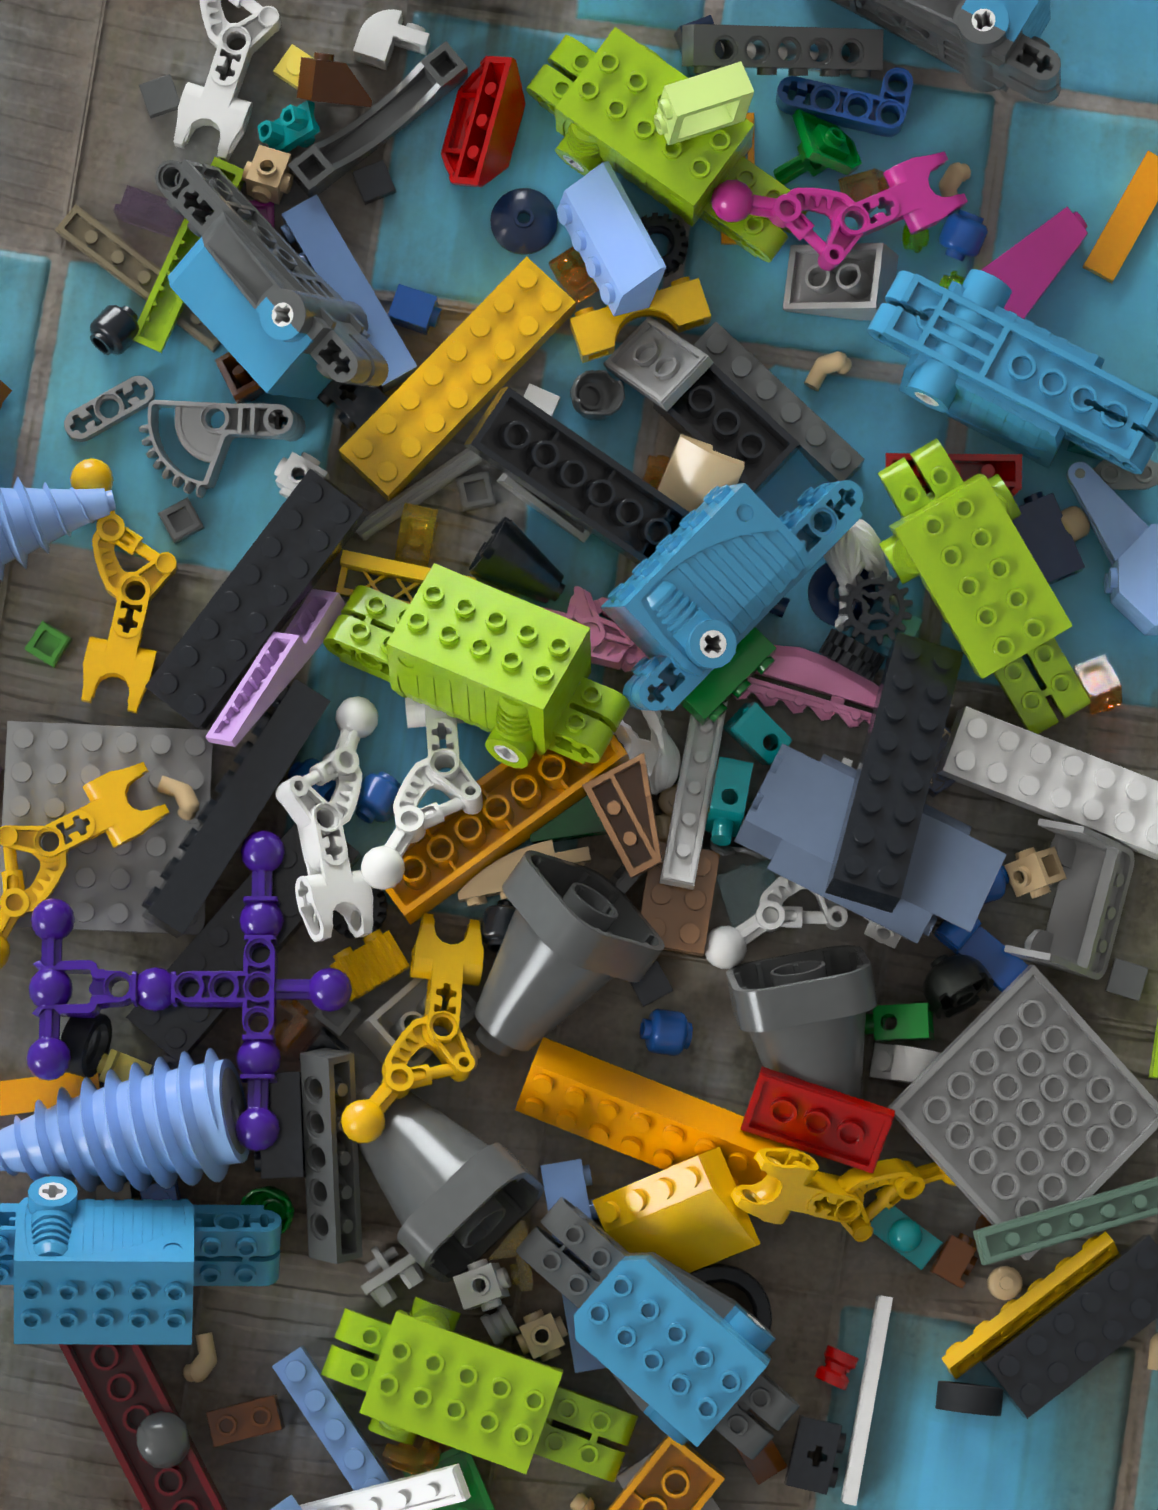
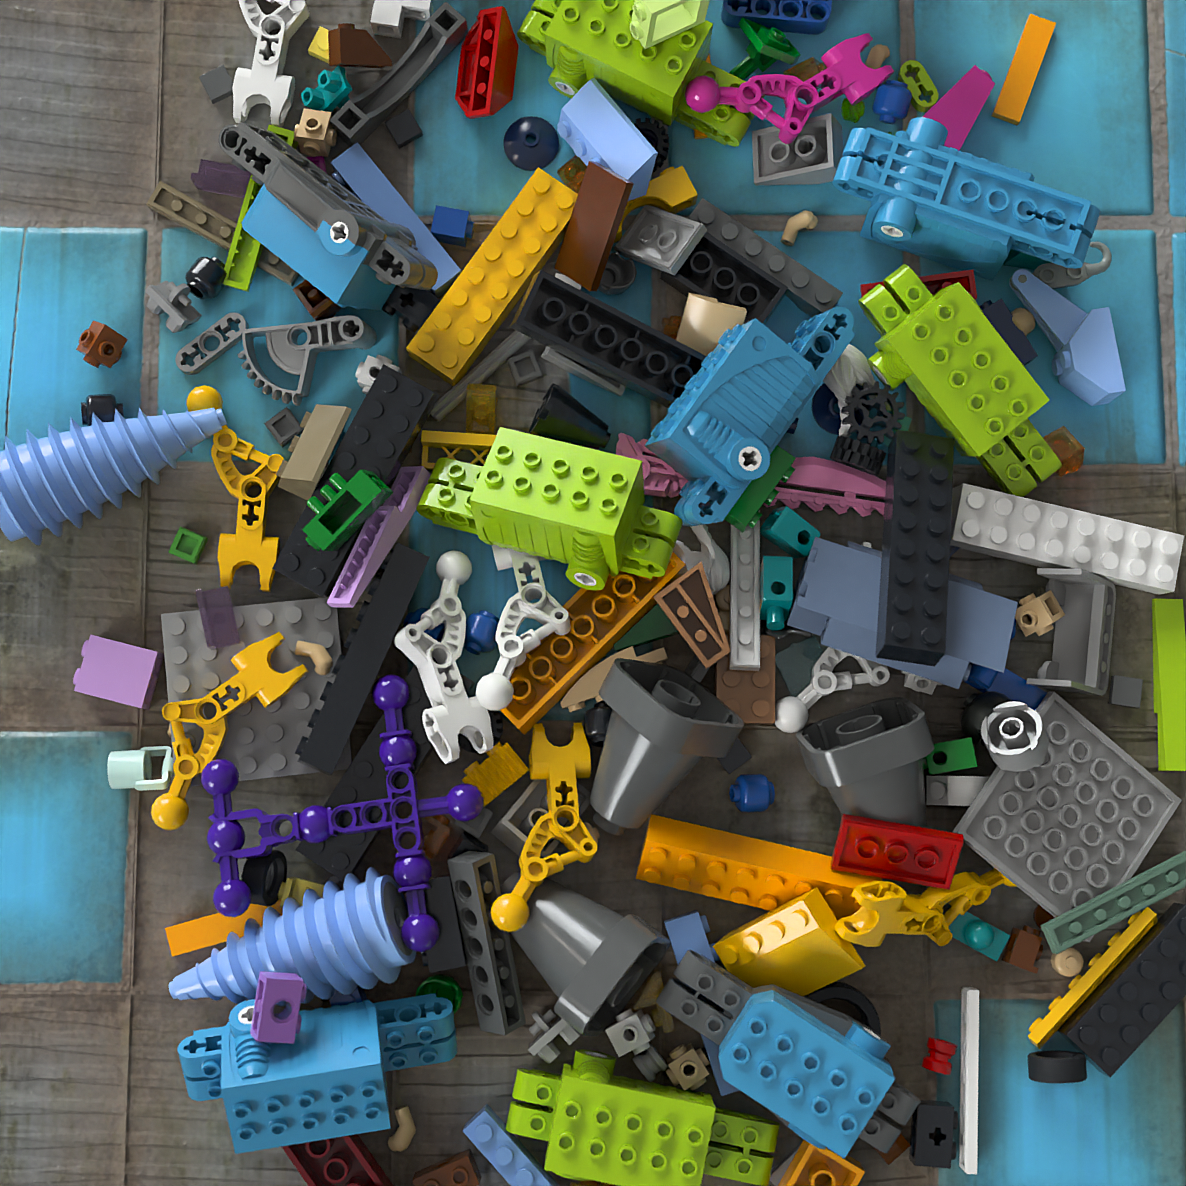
camera: 10 degrees left, 0 degrees up
none -> light grey hips [145,281,202,333]
none -> clear purple panel [195,586,241,650]
none -> medium lavender brick [250,971,306,1043]
none -> dark tan slope [276,404,352,500]
none -> green piece [302,469,393,551]
none -> reddish brown tile [554,161,634,292]
none -> lime beam [898,60,939,113]
none -> light grey brick [981,701,1049,772]

